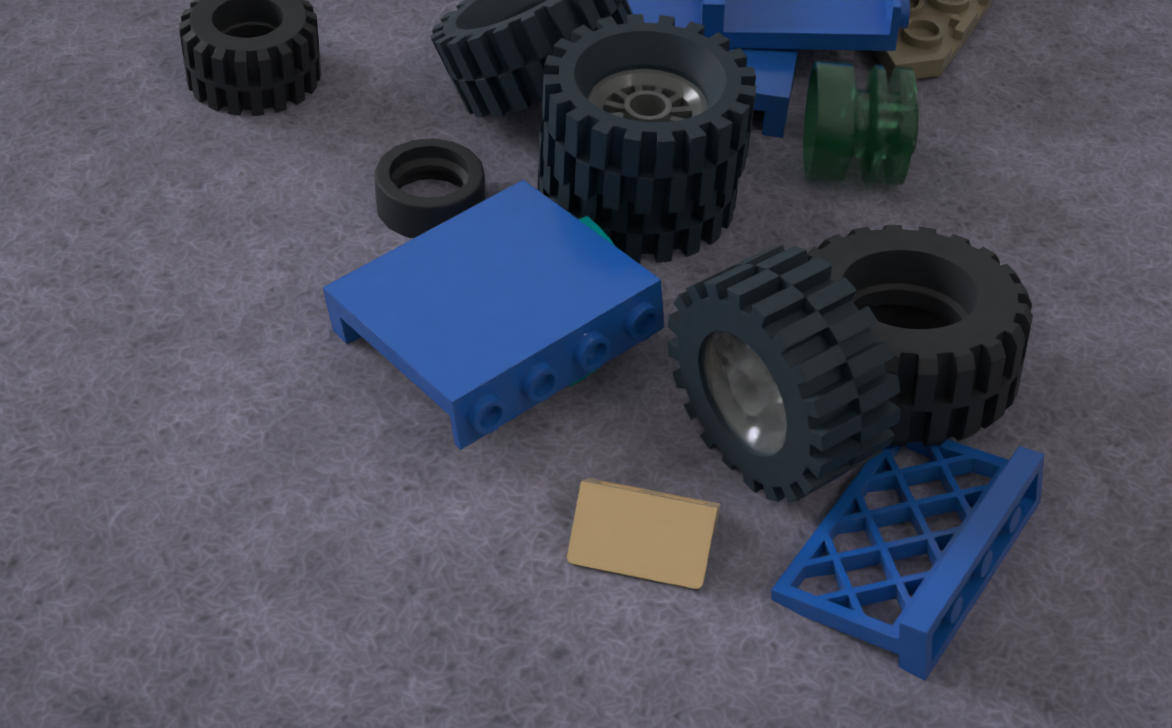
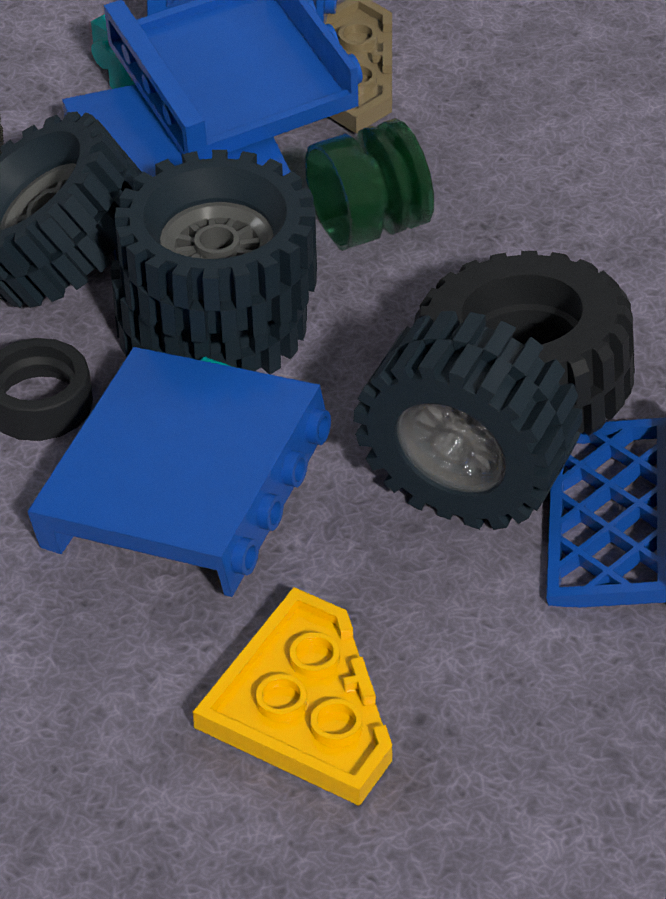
camera: 25 degrees left, 0 degrees up
tan panel [567,478,721,589] -> none
none -> yellow plate [193,587,392,806]

